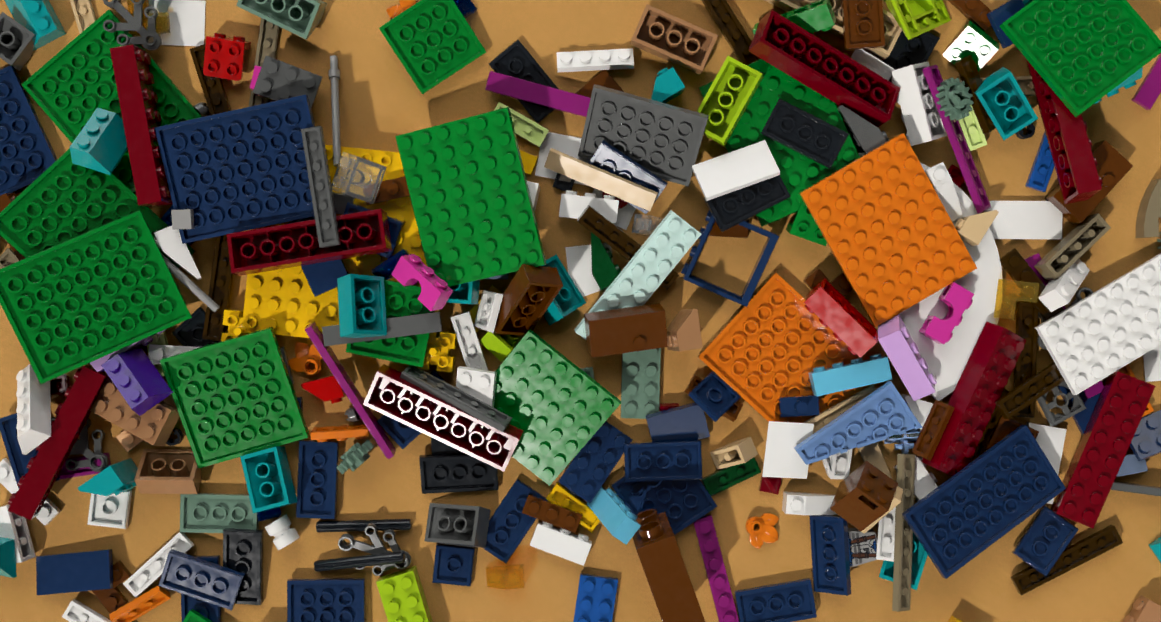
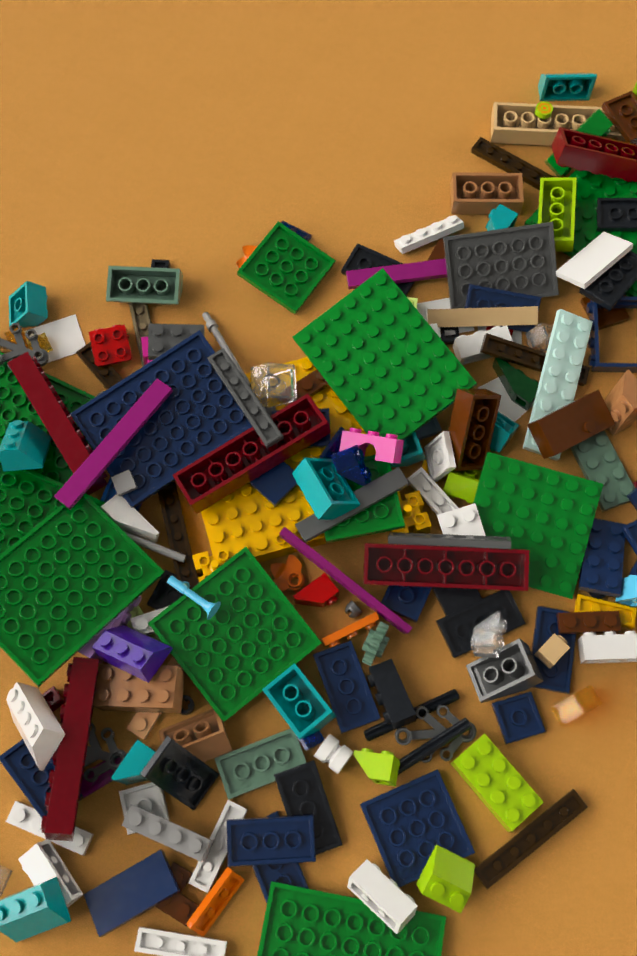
camera: 20 degrees left, 20 degrees down
none -> magenta tile [54,378,173,510]
none -> light grey brick [121,804,214,862]
none -> black tile [140,736,219,810]
none -> medium azure piece [167,576,221,620]
none -> clear blue slope [330,445,372,486]
none -> lime slope [353,748,400,787]
none -> black brick [367,658,416,730]
none -> clear slope [471,611,507,658]
none -> tan brick [534,633,570,669]

